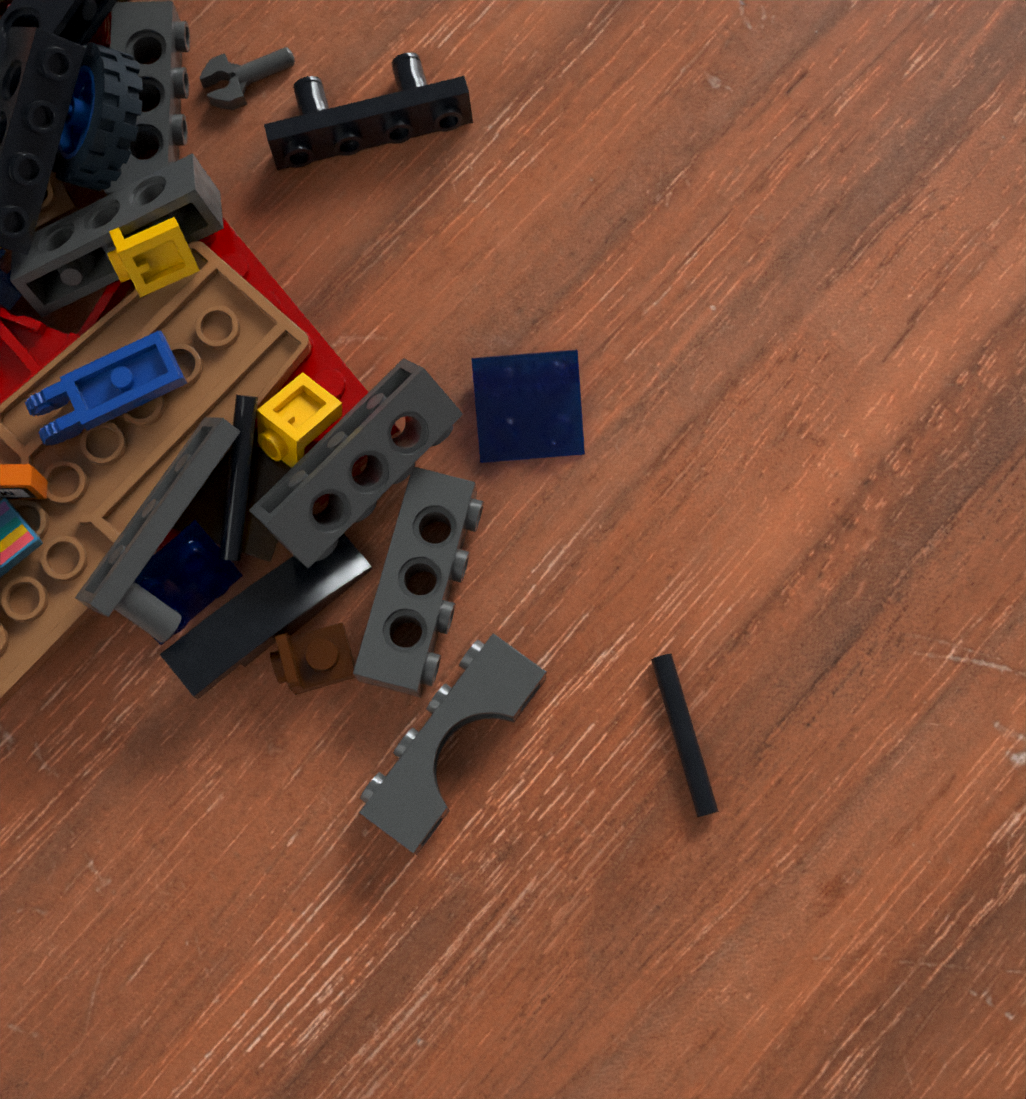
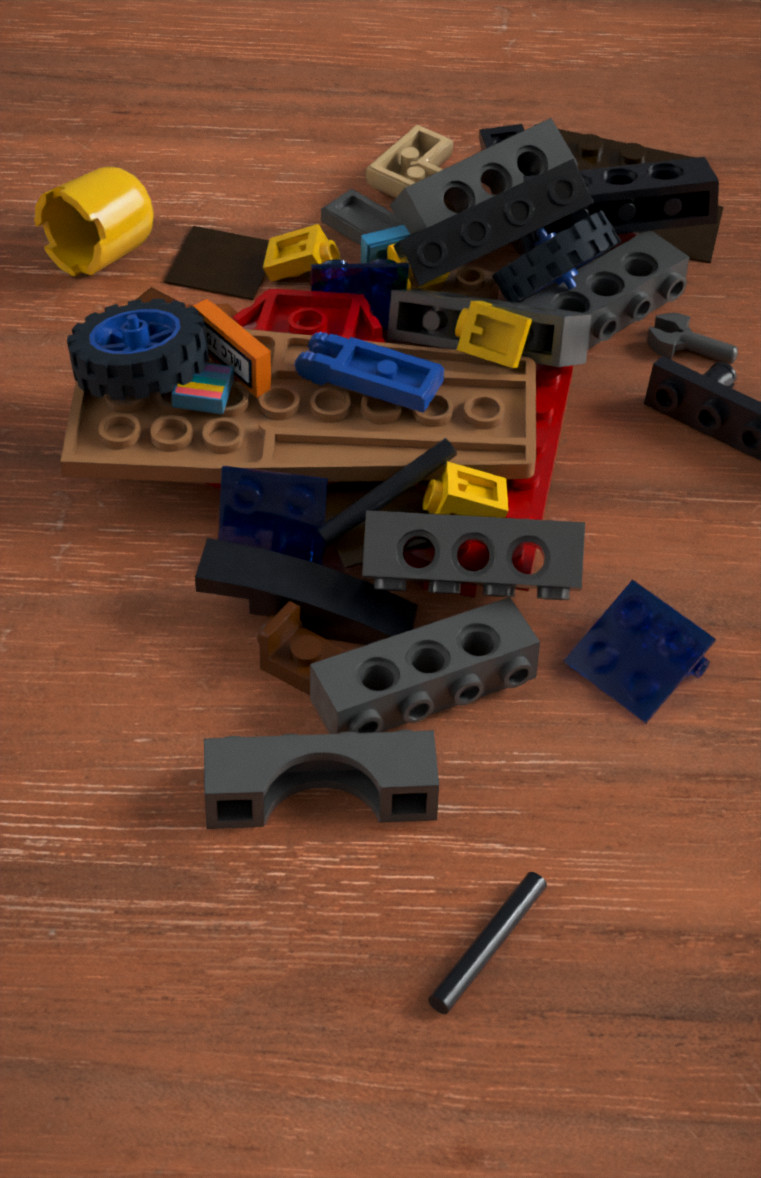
camera: 45 degrees right, 30 degrees down
dark grey piece [75,417,241,642] -> none

